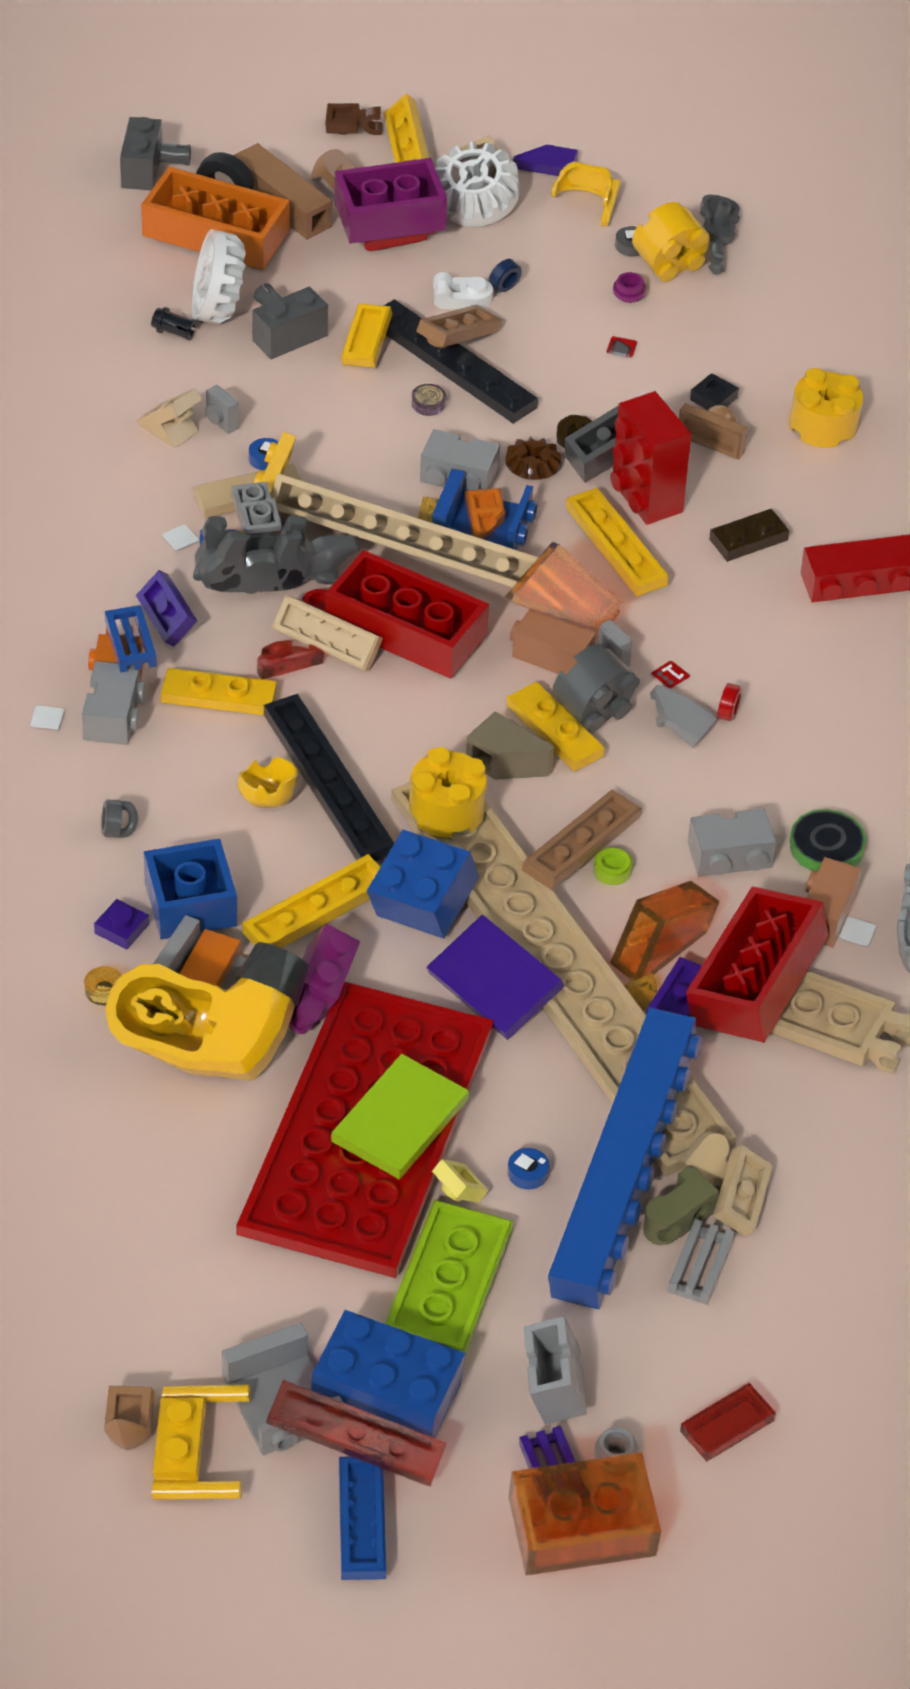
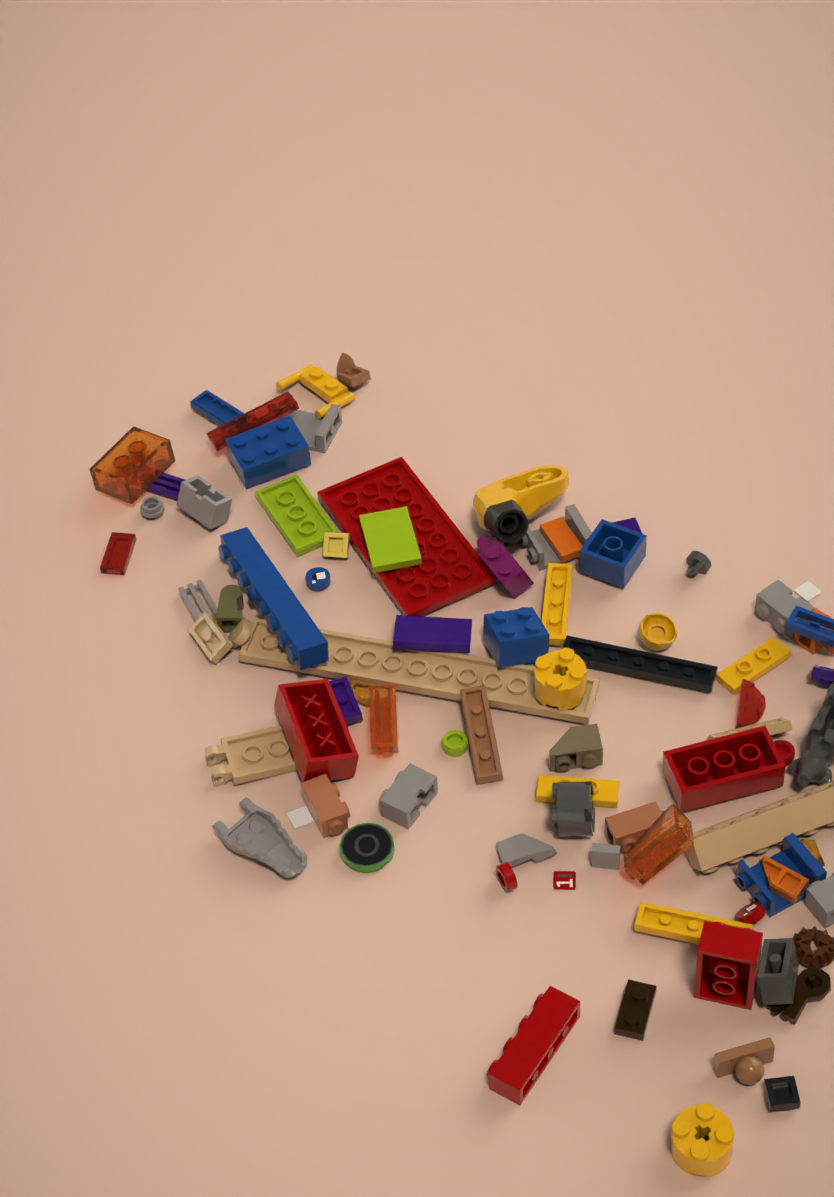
camera: 140 degrees right, 0 degrees up
clear yellow tile [84,966,122,1006] -> none
none -> red tile [736,901,766,924]

